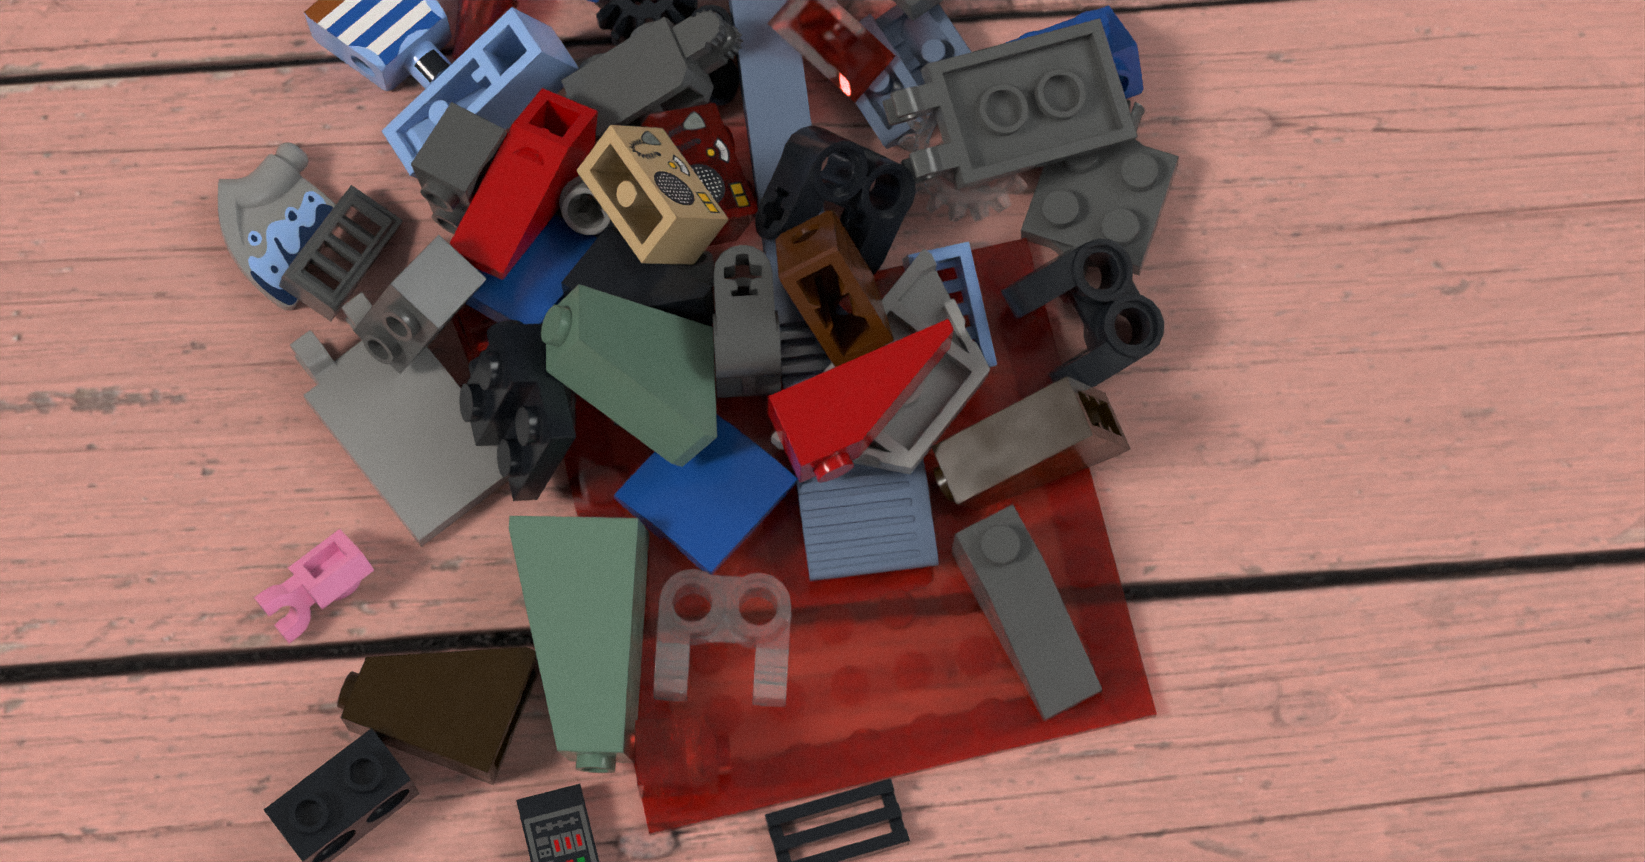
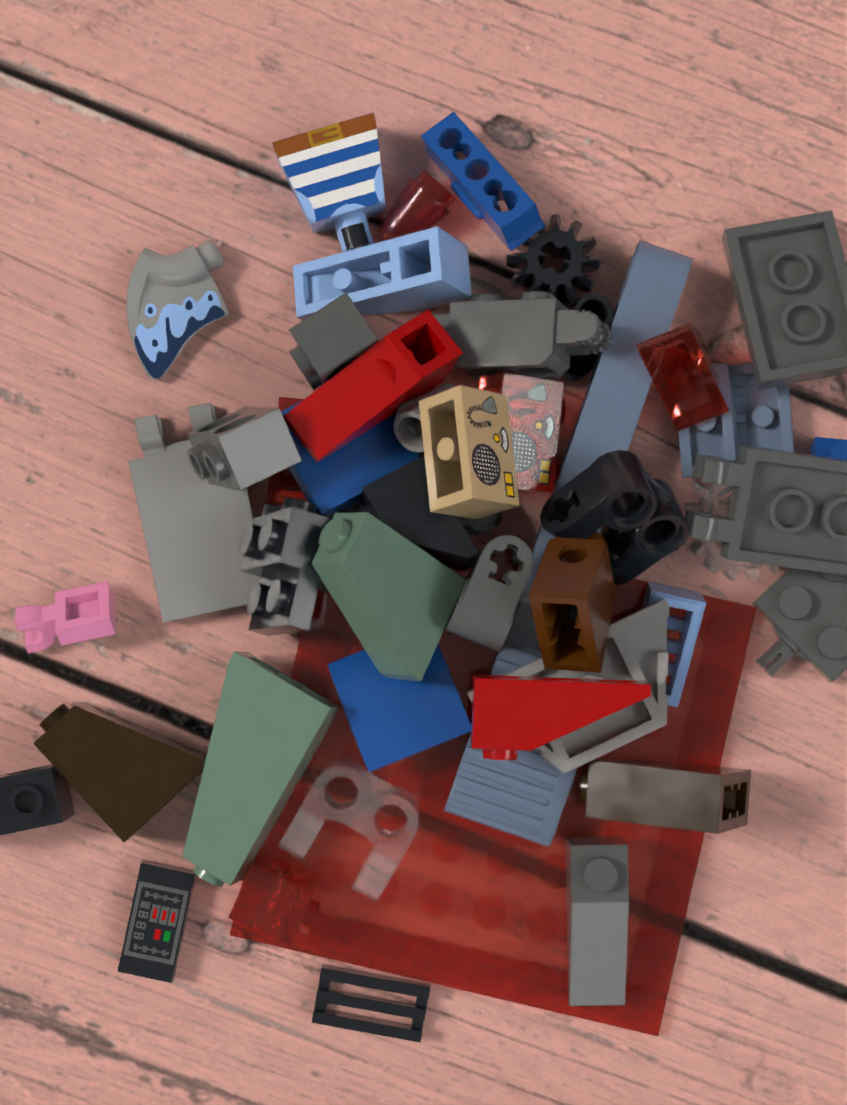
camera: 30 degrees right, 15 degrees up
dark grey slope [279,185,403,322] -> none
black piece [1001,238,1164,387] -> none

